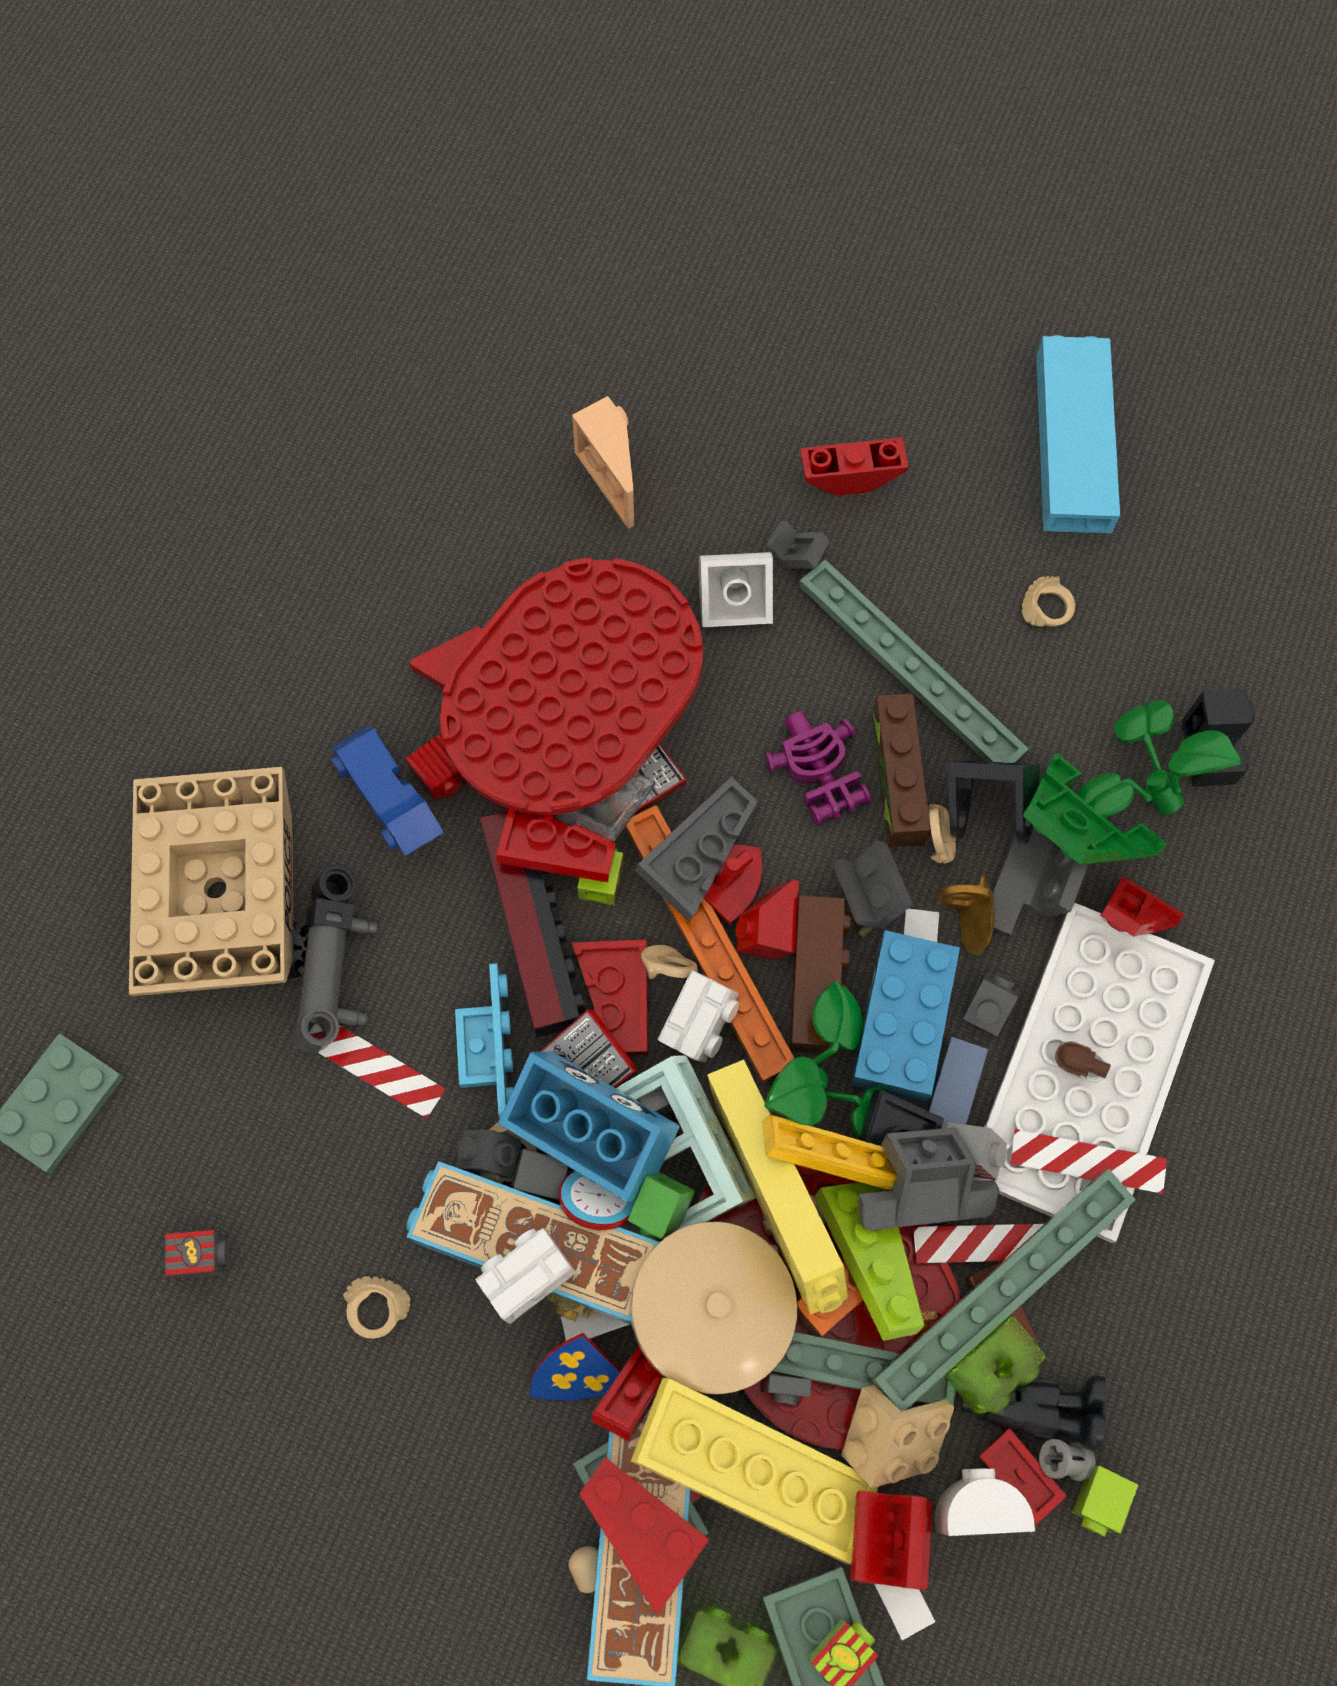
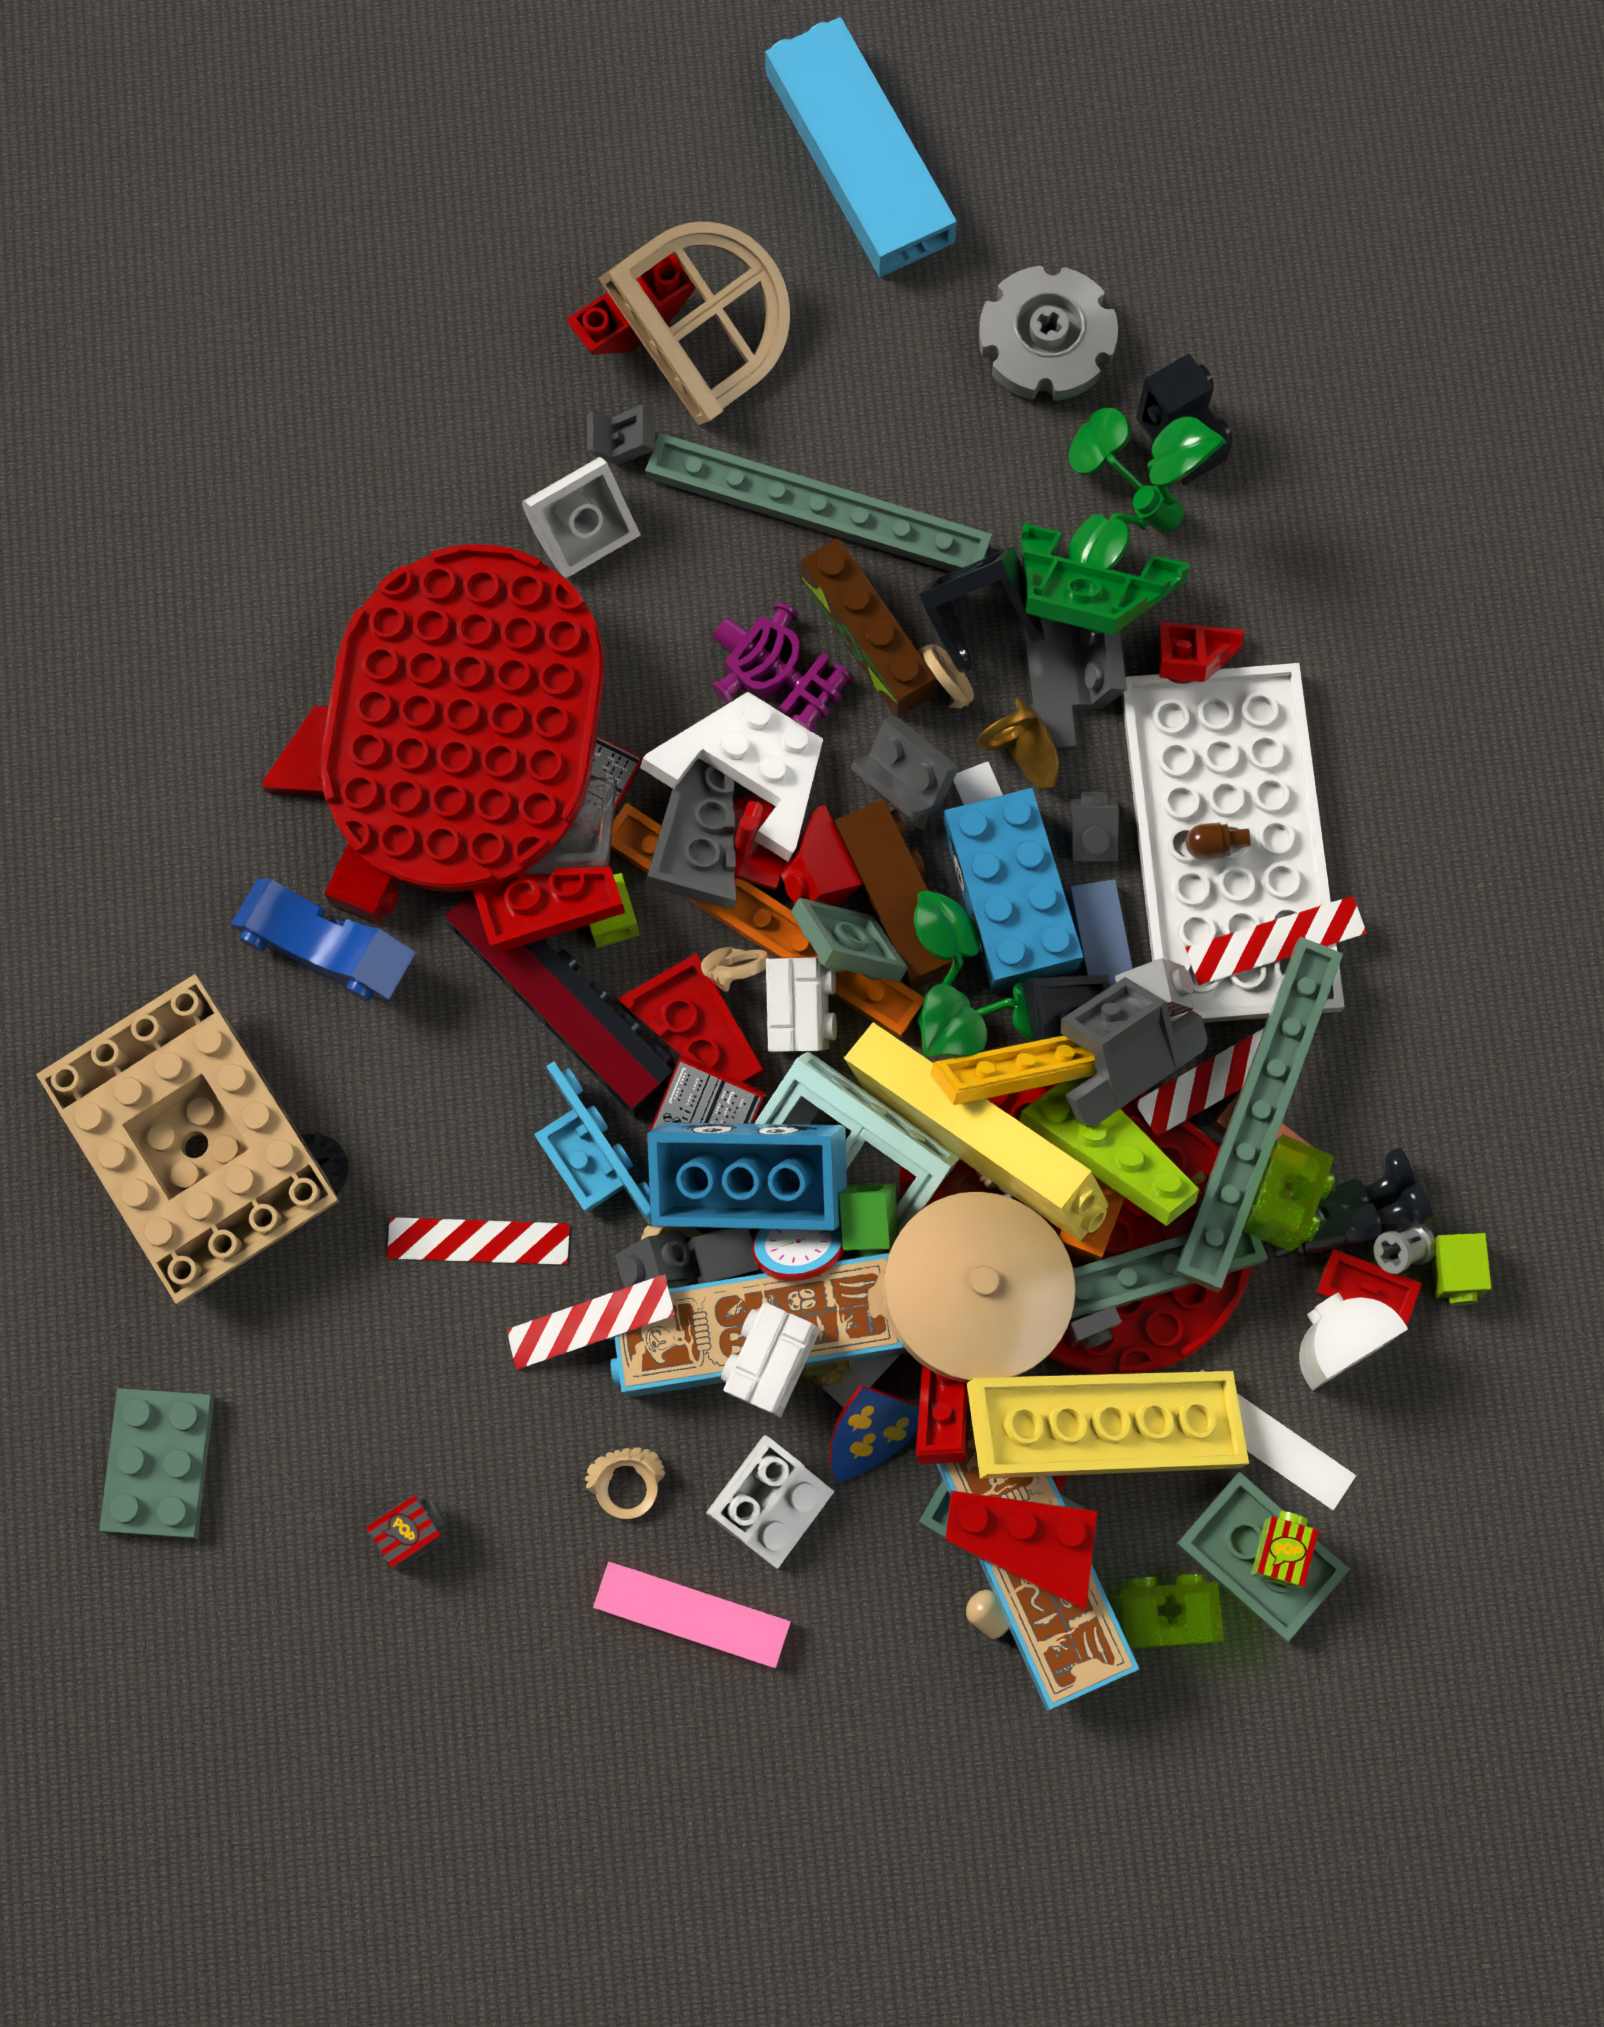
camera: 25 degrees left, 5 degrees up
dark grey piece [292,866,378,1054] -> none
light nougat slope [572,396,634,529] -> none
tan bracket [841,1385,954,1488] -> none
red bracket [850,1491,932,1590] -> none
tan piece [1022,576,1075,627] -> none
none -> sticker [507,1274,675,1370]
none -> bright pink tile [593,1561,791,1669]
none -> tan window [598,222,790,425]
none -> white wing [640,692,823,862]
none -> white brick [706,1435,835,1569]
none -> sand green plate [791,898,908,982]
none -> light grey piece [979,266,1118,401]

